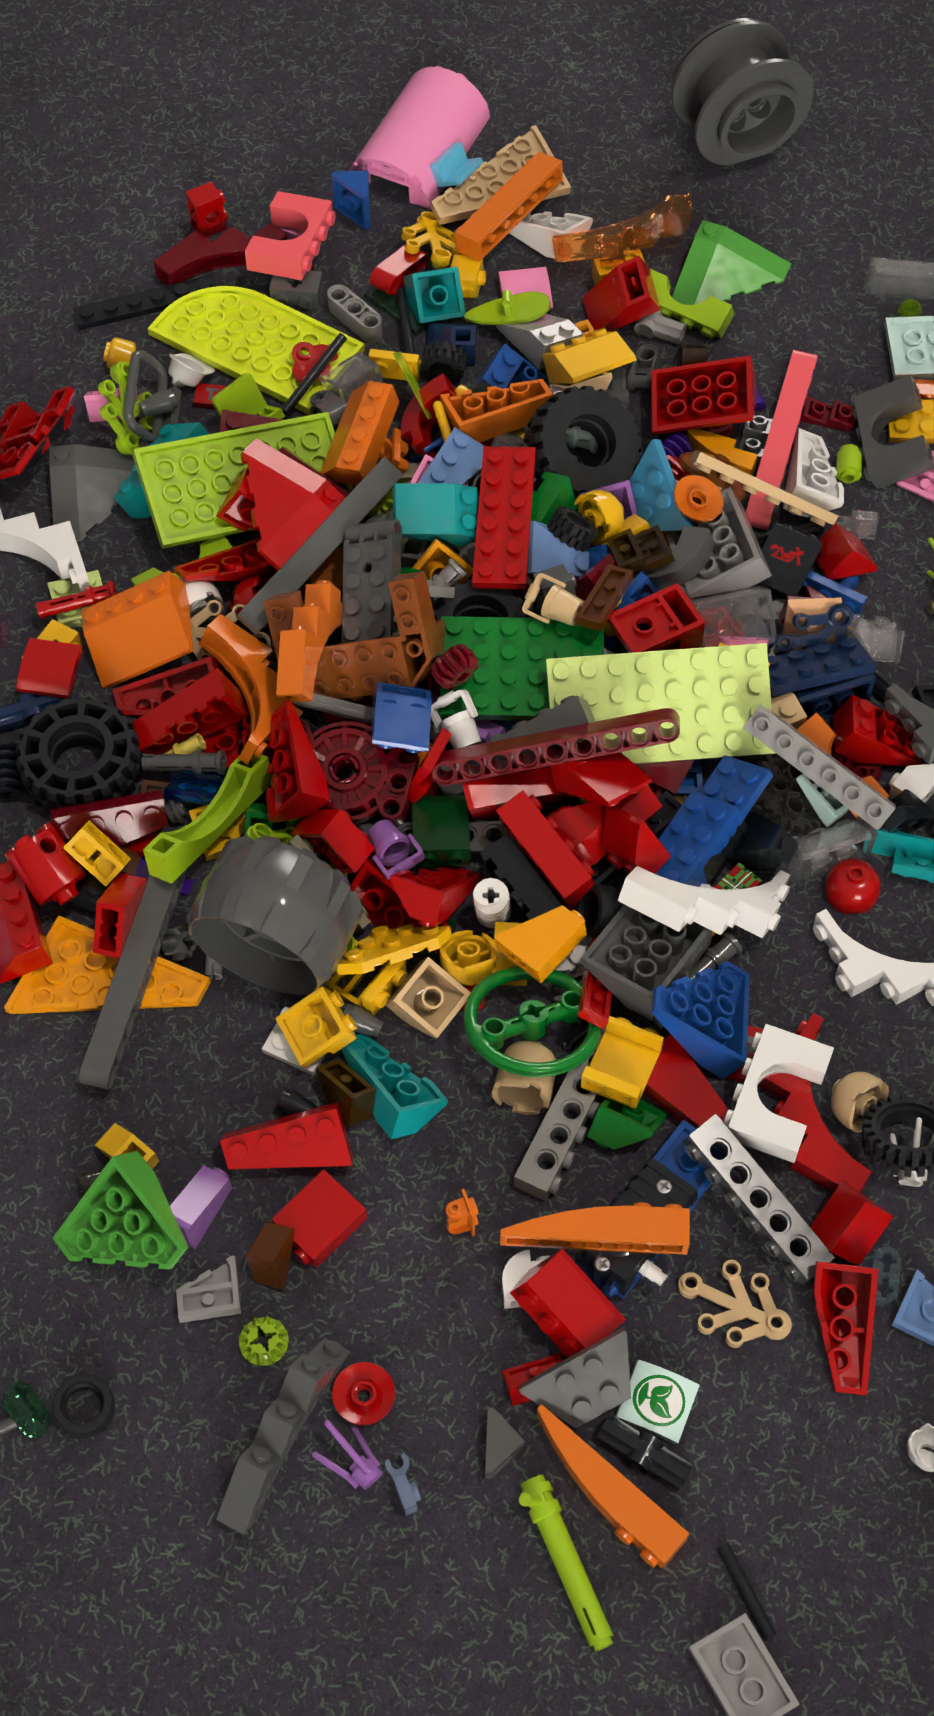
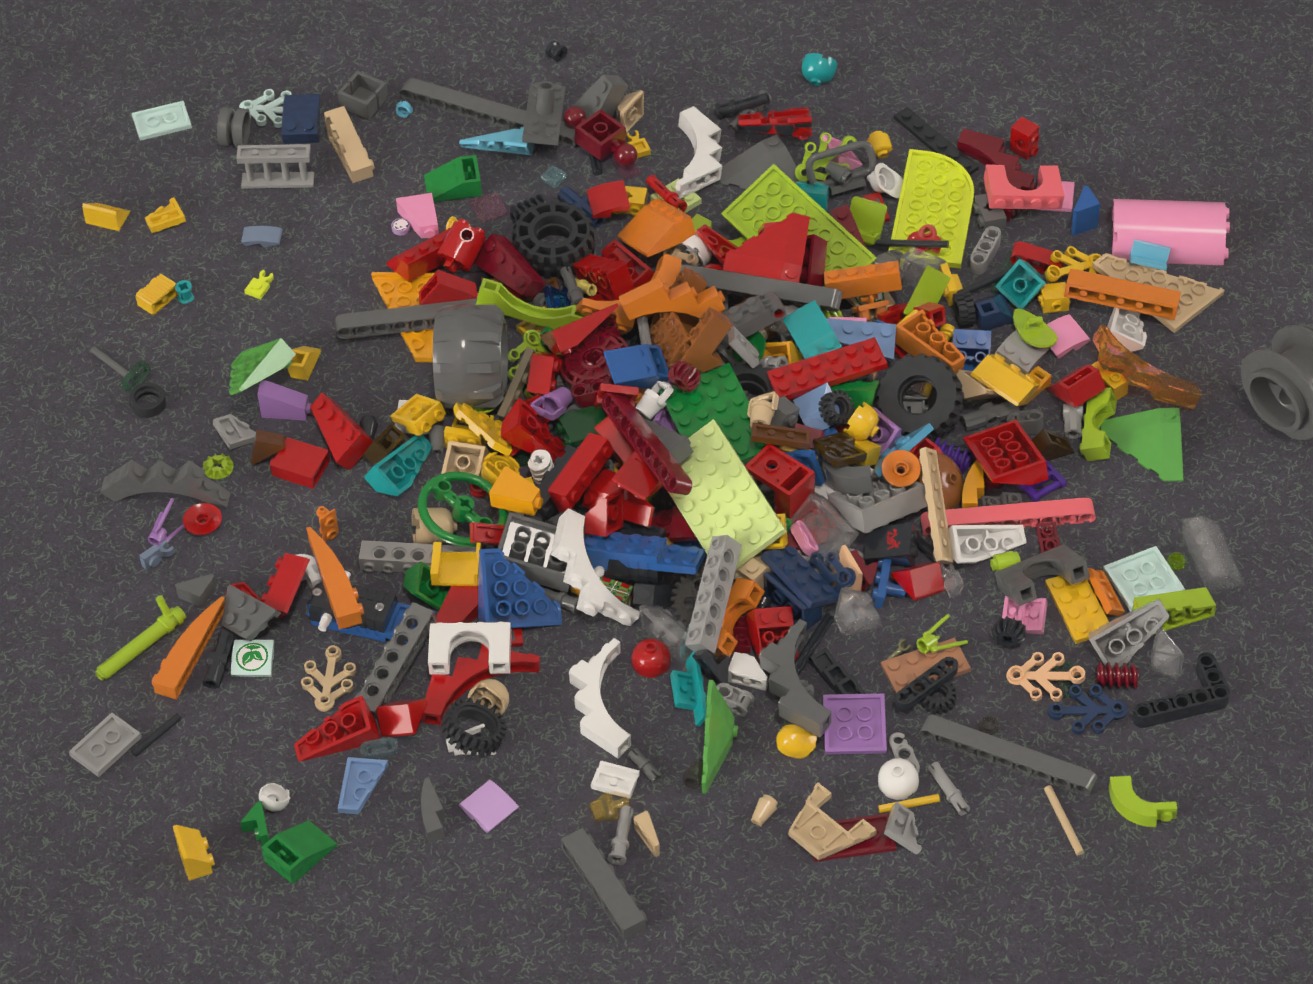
camera: 70 degrees right, 10 degrees down
yellow brick [63,821,131,886] -> none

